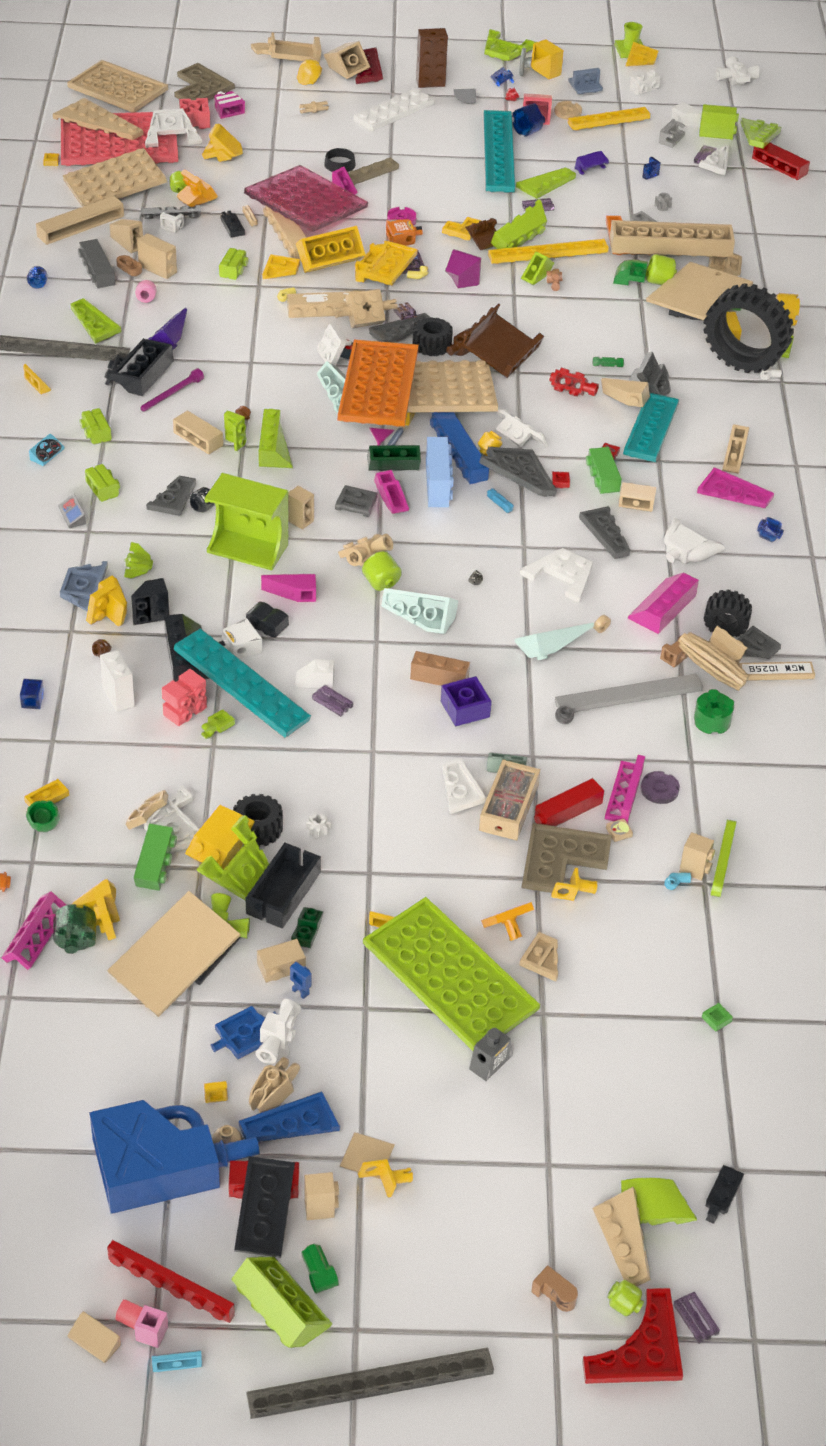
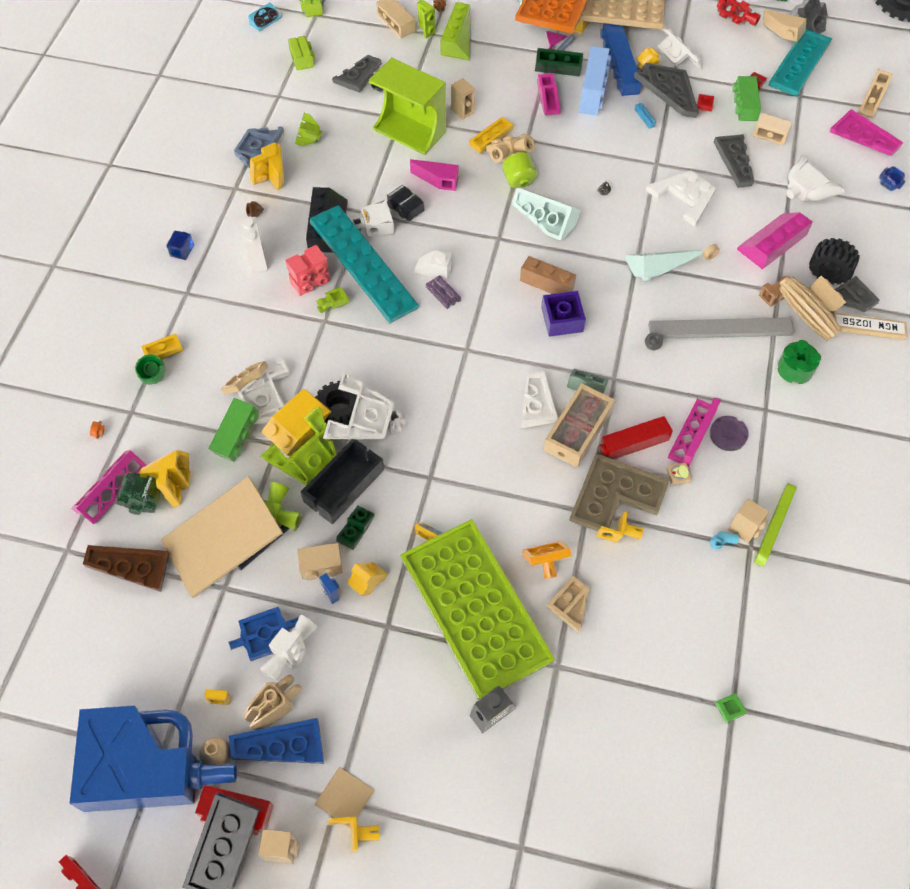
camera: 15 degrees right, 15 degrees up
slope [58,494,86,528] -> none
black slope [131,578,169,625] -> none
dark grey plate [335,485,378,517] -> none
none -> reddish brown wing [83,545,170,592]
none -> white wing [323,371,394,439]
none -> yellow brick [347,562,388,596]
none -> yellow plate [469,117,513,153]

